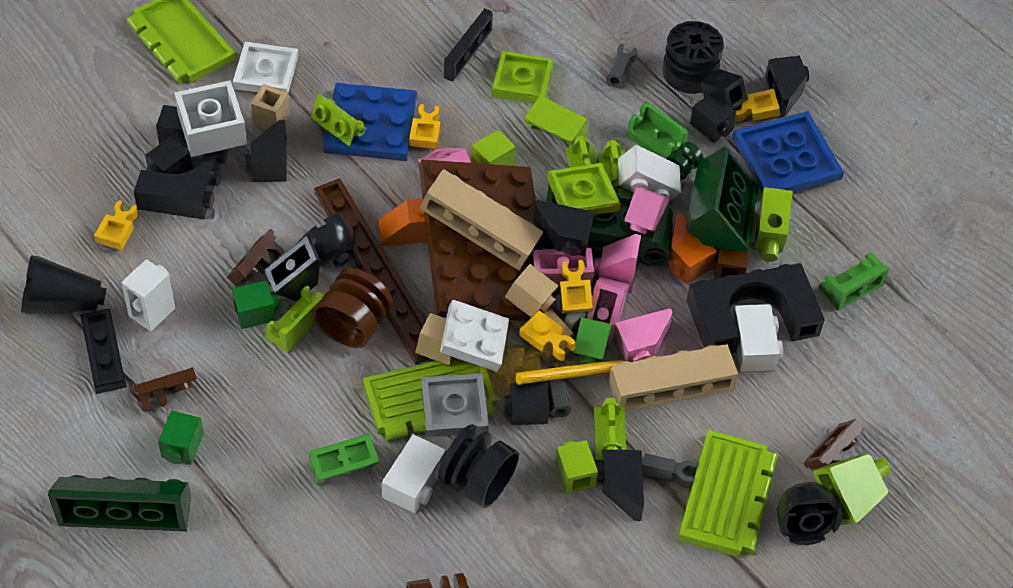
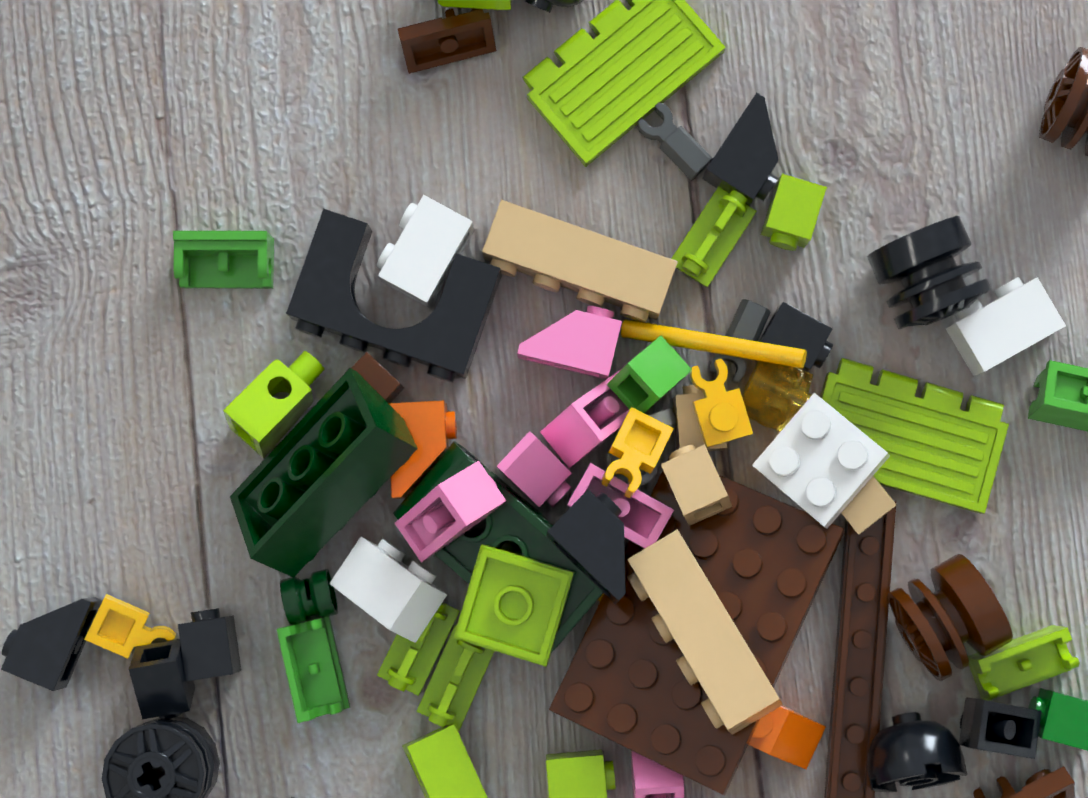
camera: 140 degrees left, 30 degrees up
light grey plate [421,373,489,437] -> none
blue plate [732,111,844,193] -> none

